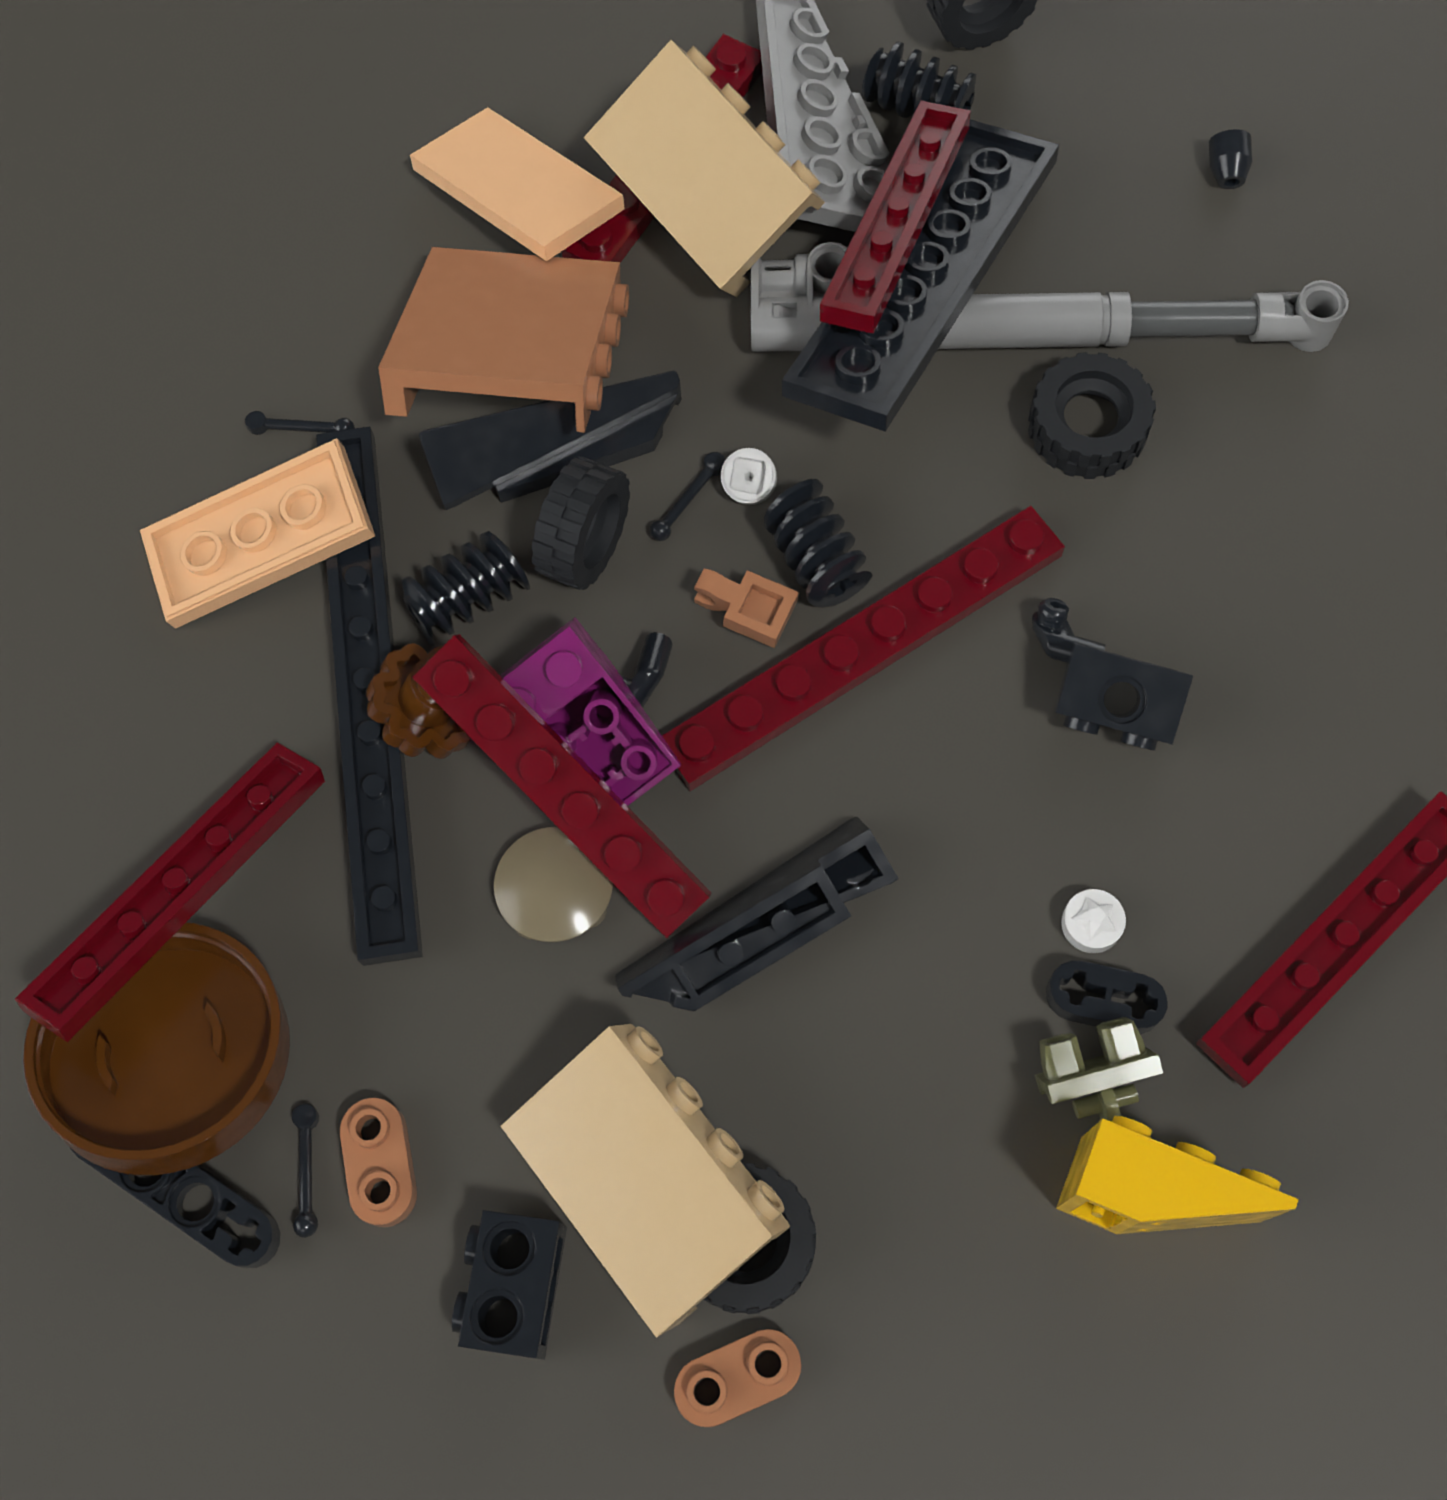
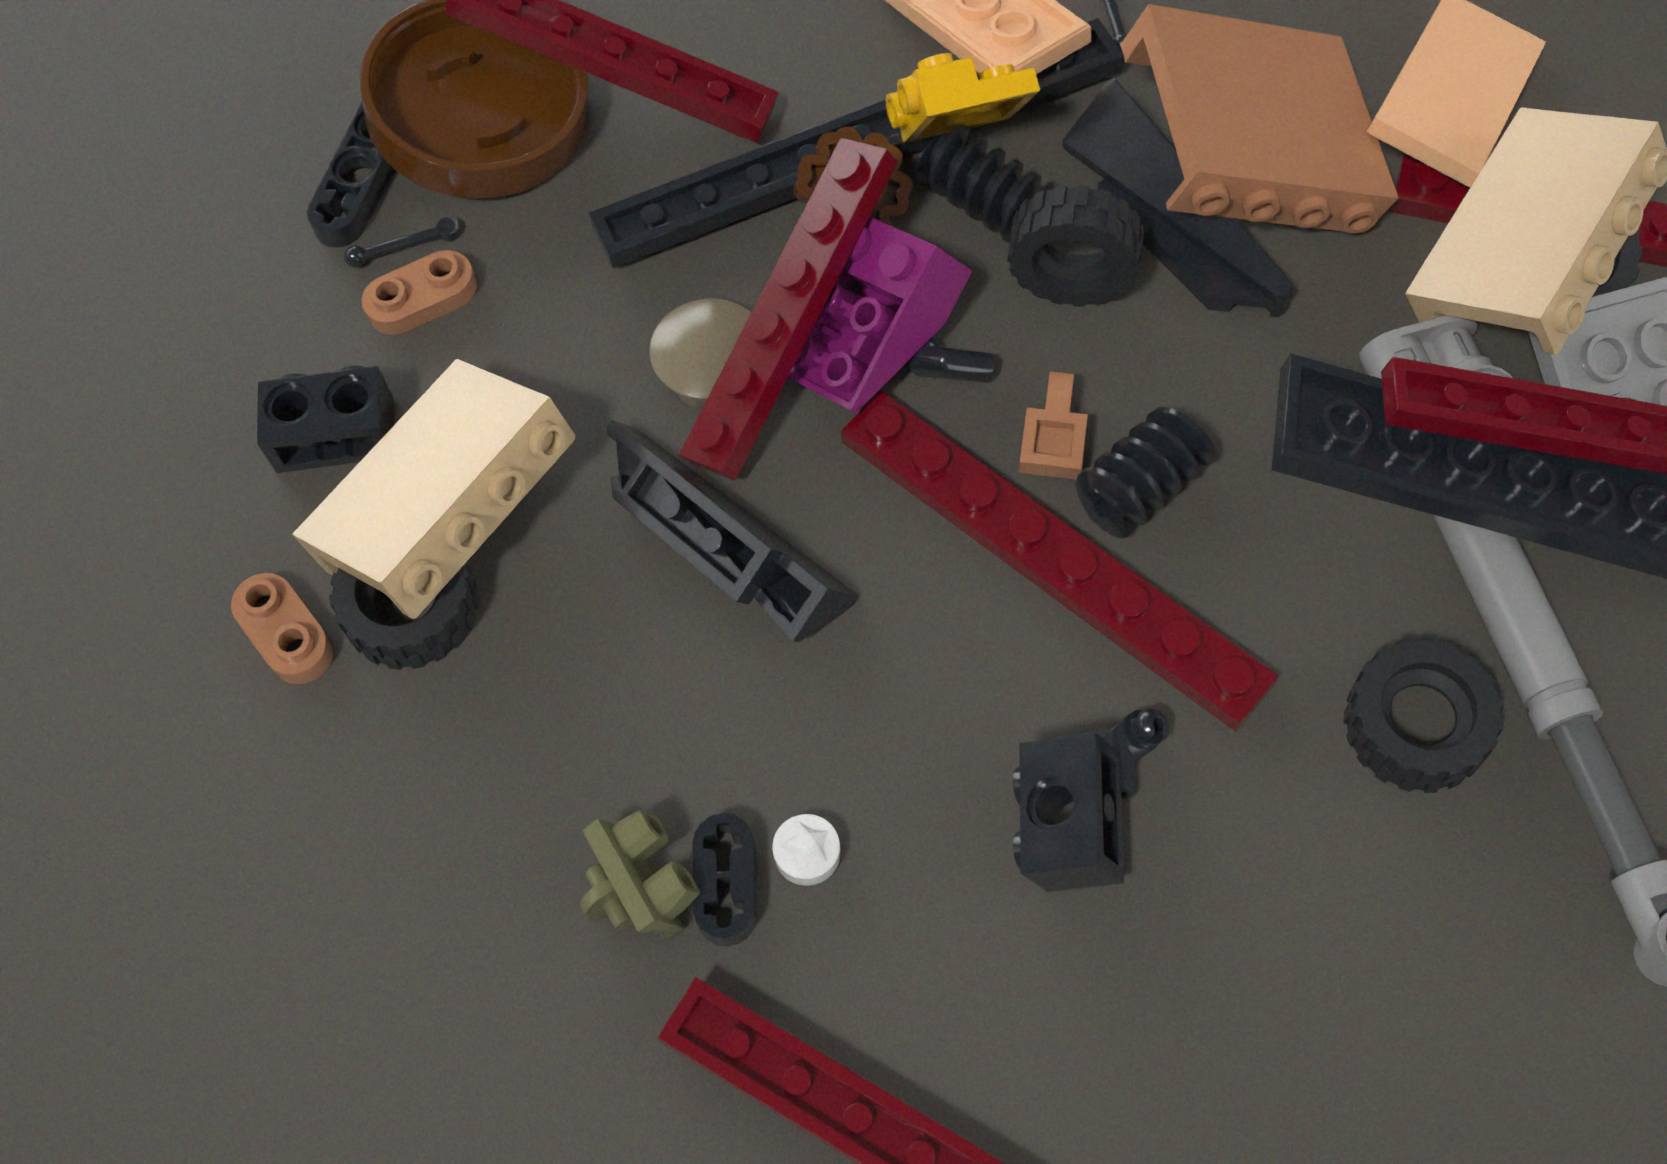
camera: 75 degrees right, 5 degrees down
black hinge [649,452,725,542] -> none
white tile [721,448,777,505] -> none
yellow slope [1056,1116,1299,1234] -> none
none -> yellow plate [886,53,1040,143]

